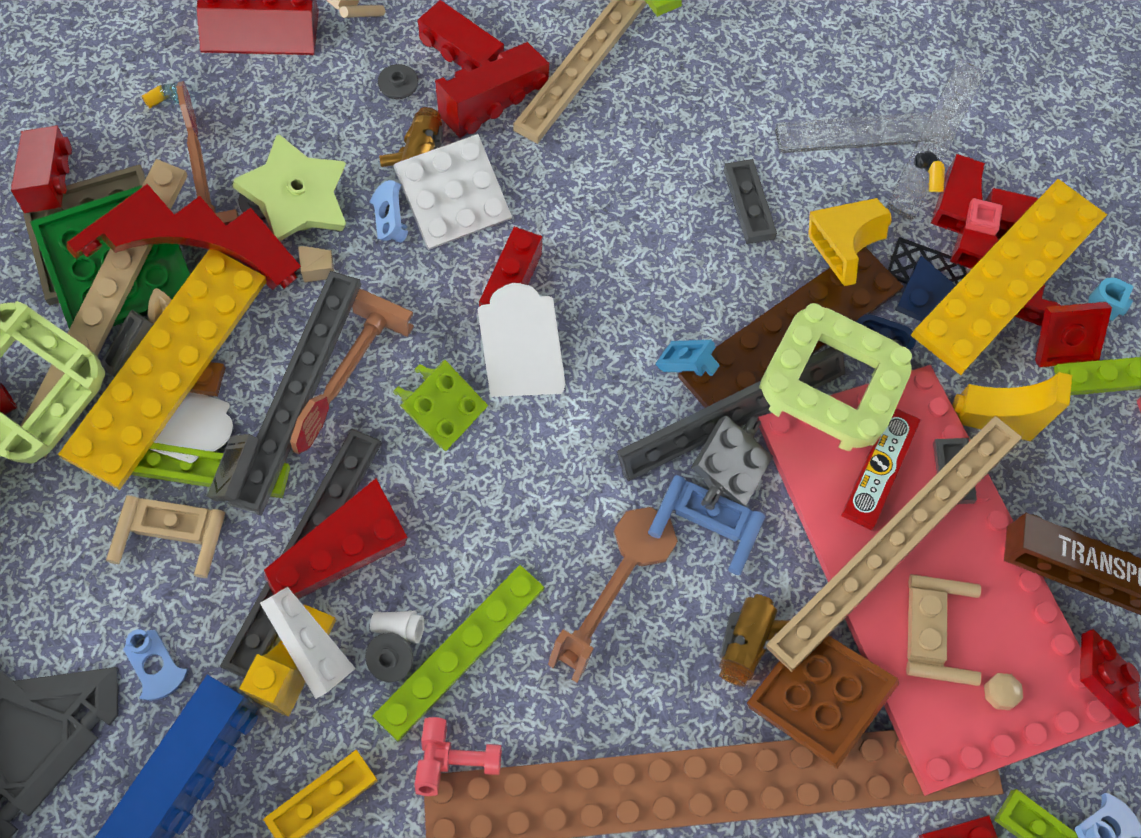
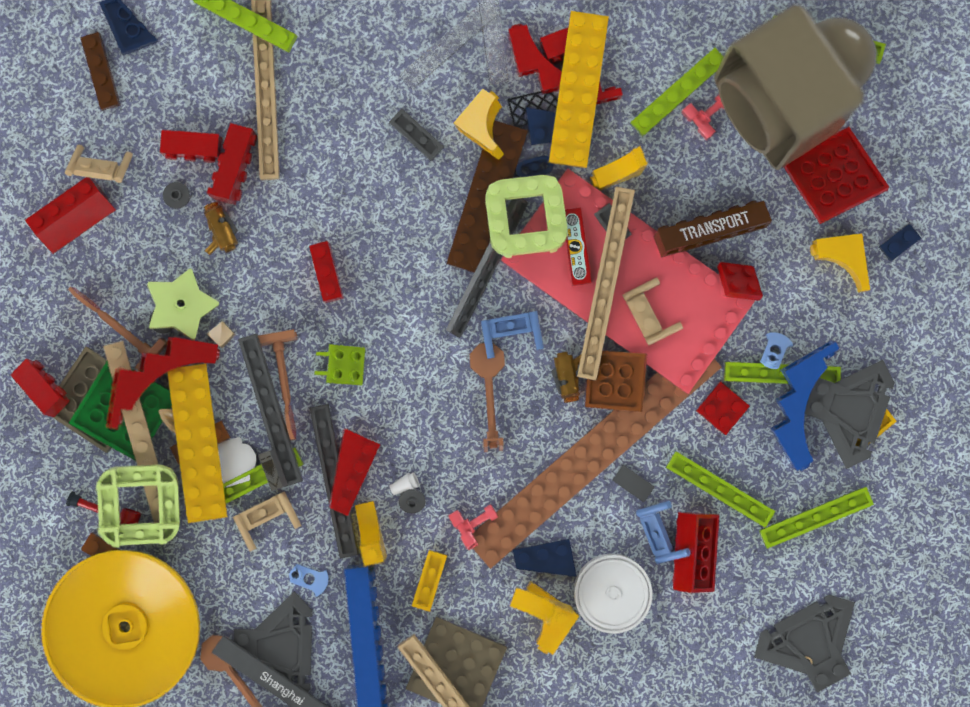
camera: 35 degrees left, 20 degrees up
dark grey tile [101,310,154,377] -> none
arm [141,83,179,108] -> none
white wing [260,587,356,699] -> none
light blue piece [369,180,408,243] -> none
lime plate [372,565,545,742] -> none
white plate [394,134,512,250] -> none
white sticker [477,283,566,397] -> none
dark azure plate [655,339,719,376] -> none
plate [691,416,773,510] -> none
arm [914,151,945,192] -> none
coral tile [965,198,1003,236] -> none
tan tile [984,673,1023,710] -> none
red plate [1035,302,1112,367] -> none
medium azure plate [1088,277,1134,321] -> none

